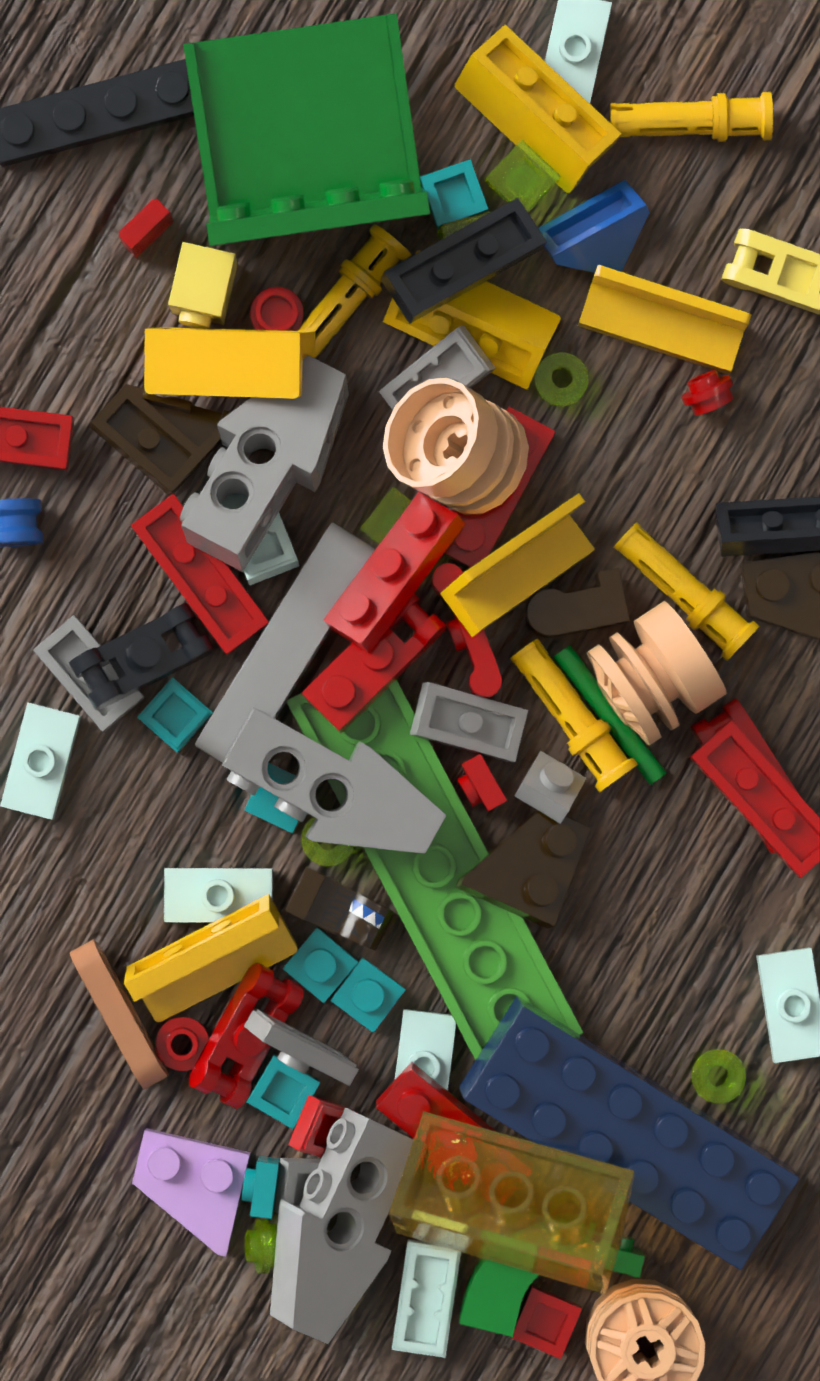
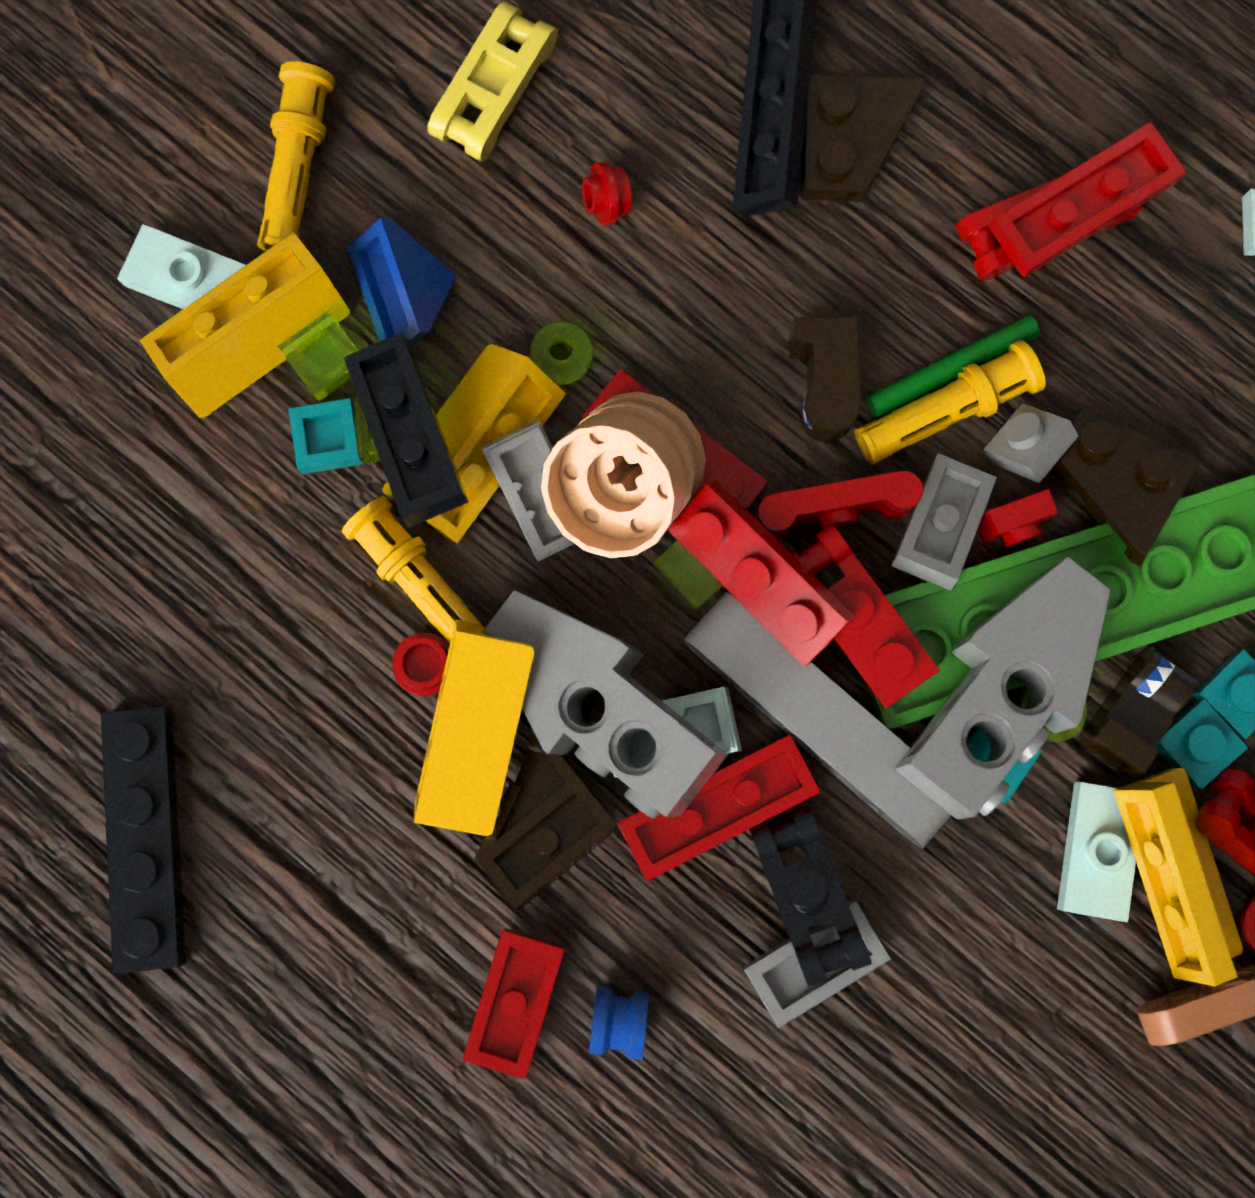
camera: 75 degrees left, 5 degrees down
light aqua plate [0,702,81,820] -> none
red tile [118,198,174,258] -> none
teal tile [137,677,213,753] -> none
light yellow brick [168,242,238,329] -> none
green bracket [183,13,430,246] -> none
yellow panel [440,493,595,637] -> none
yellow panel [578,265,752,375] -> none
light nougat wheel [587,601,727,745] -> none
yellow pin [614,522,760,661] -> none

